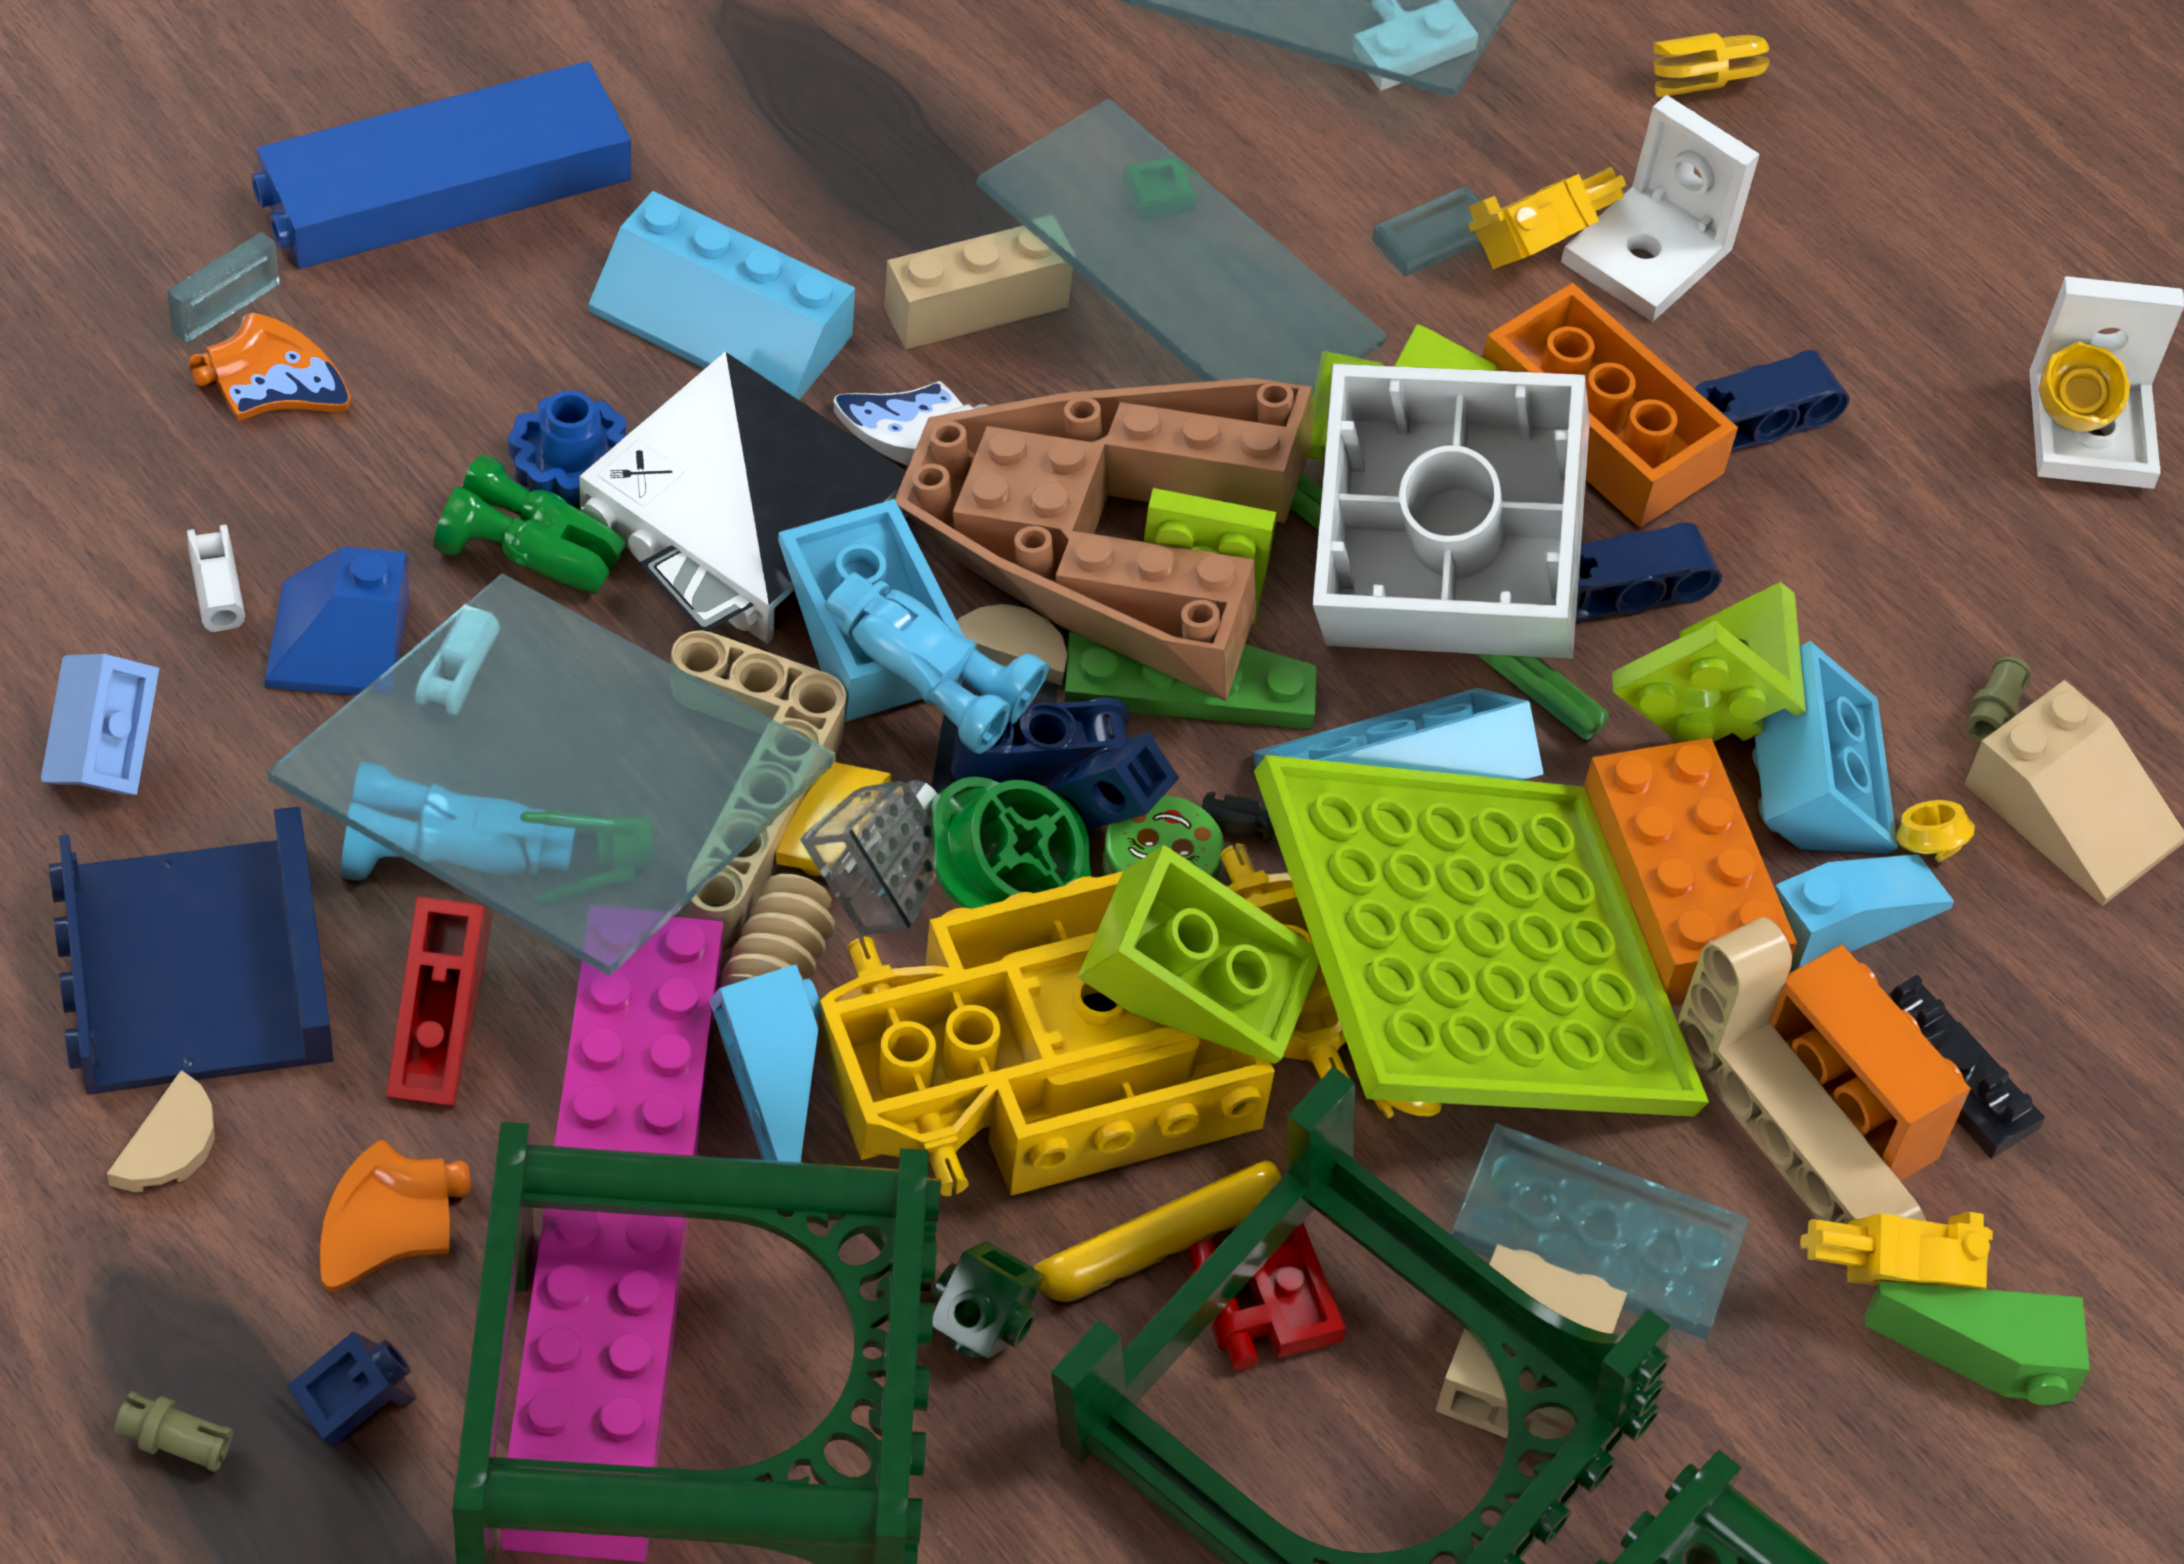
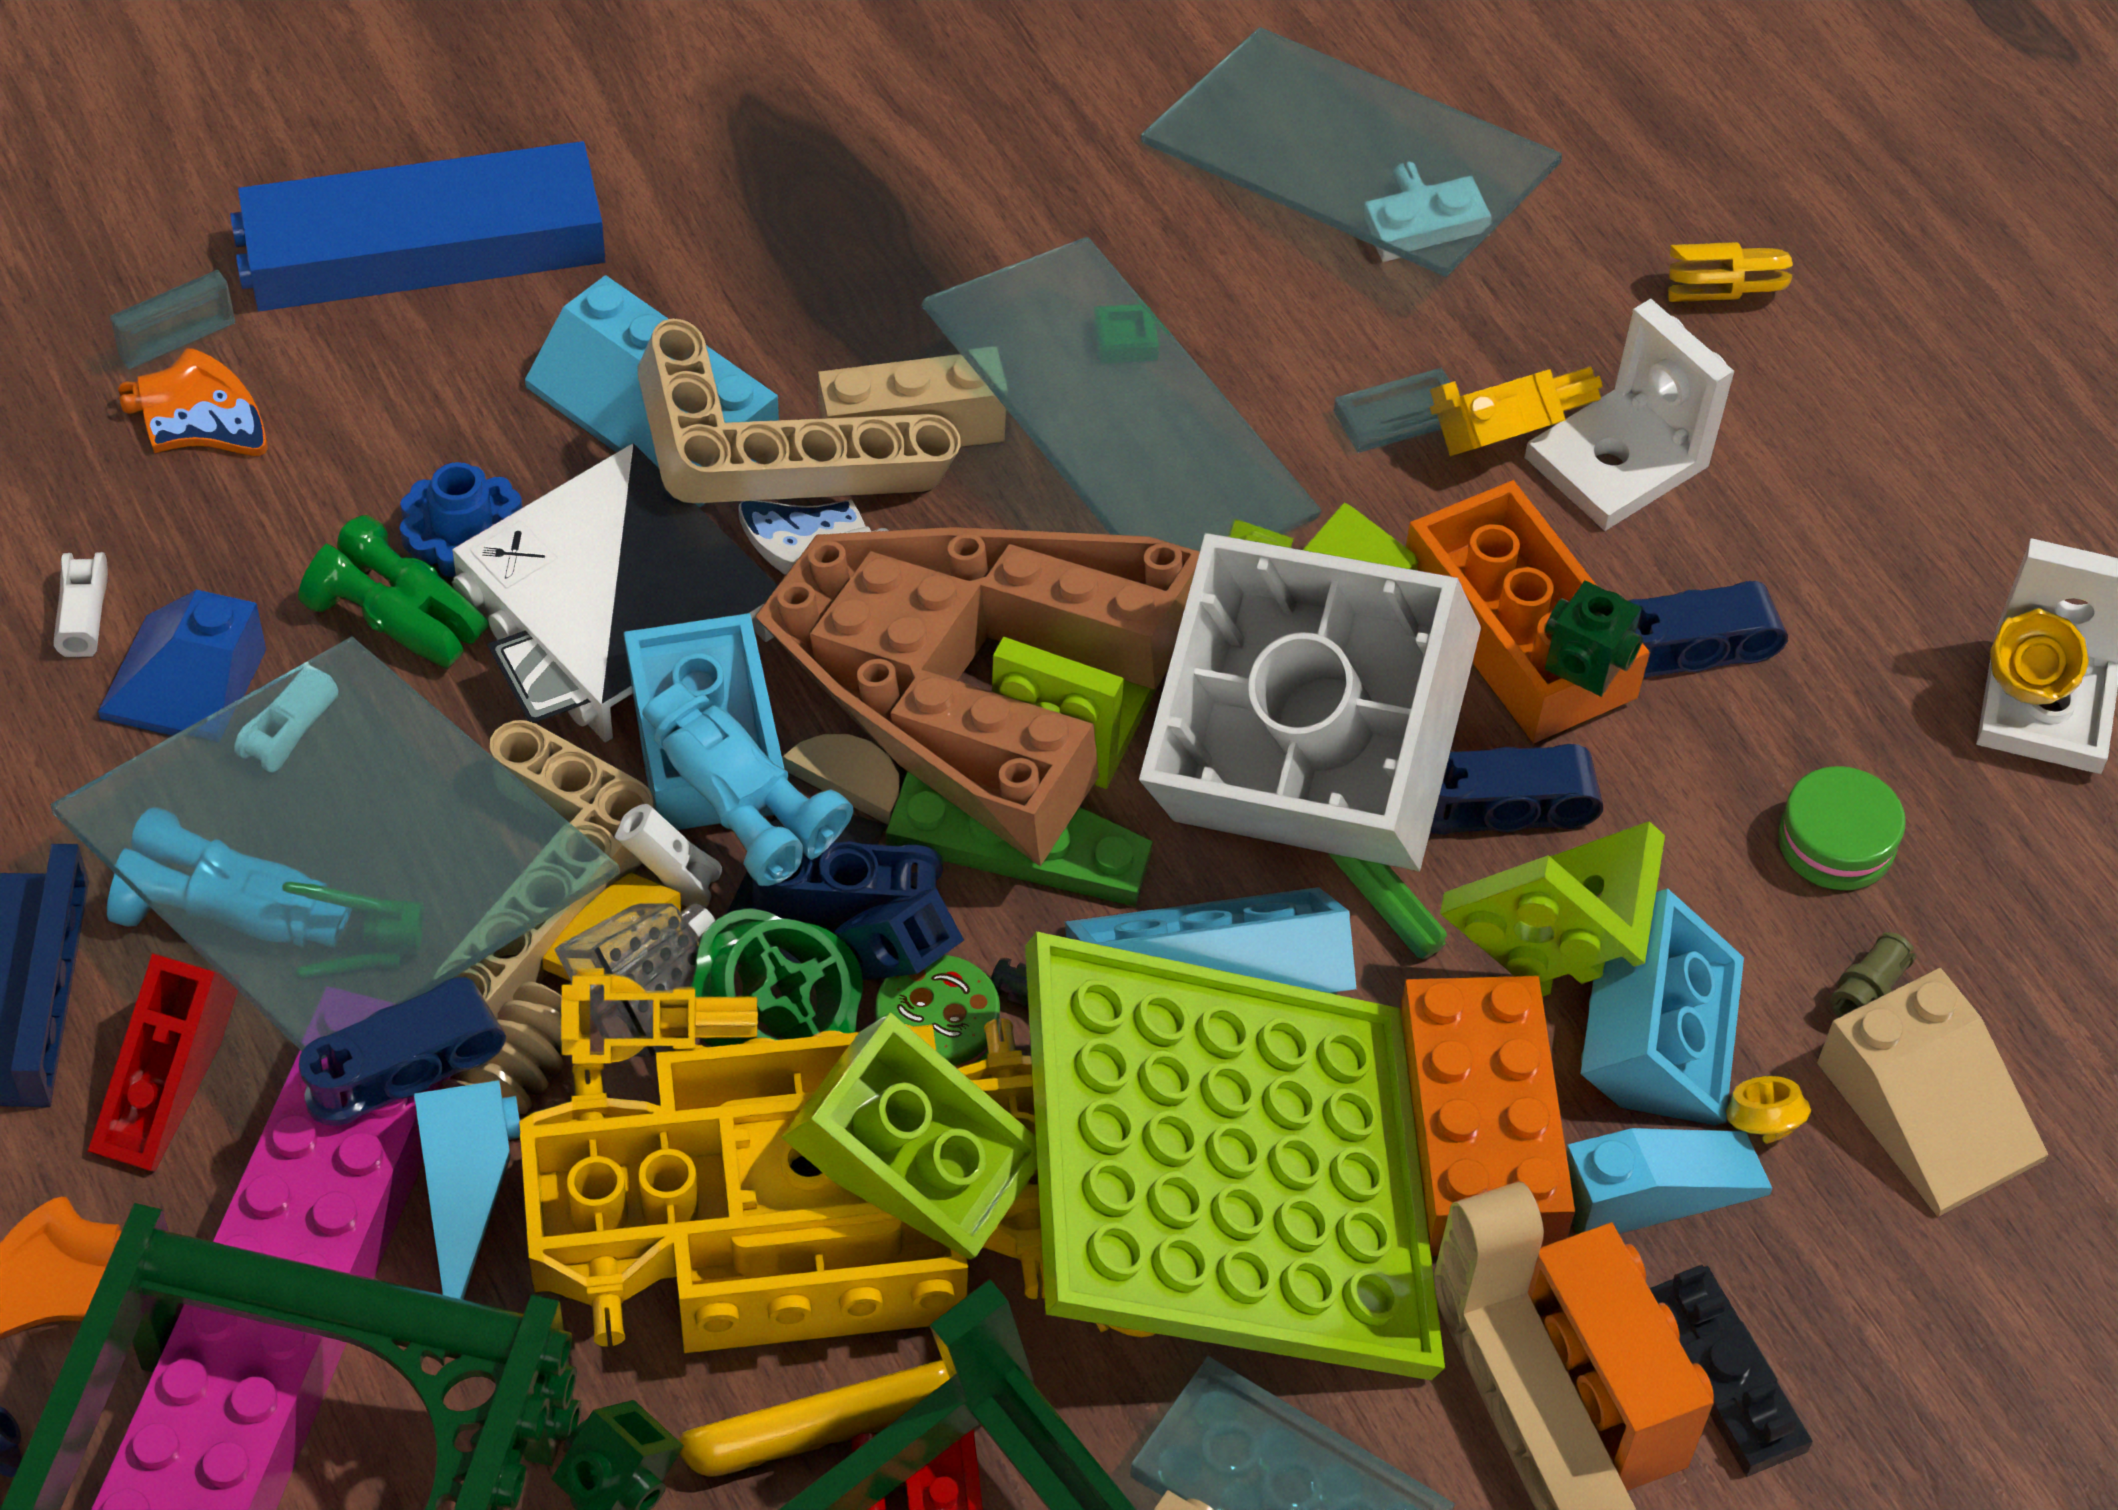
camera: 15 degrees right, 0 degrees up
none -> dark blue piece [299,977,506,1126]
none -> yellow piece [561,968,758,1070]
none -> white bar [615,804,722,909]
none -> tan beam [638,318,961,503]
none -> dark green brick [1545,580,1643,697]
none -> bright green head [1778,766,1905,890]

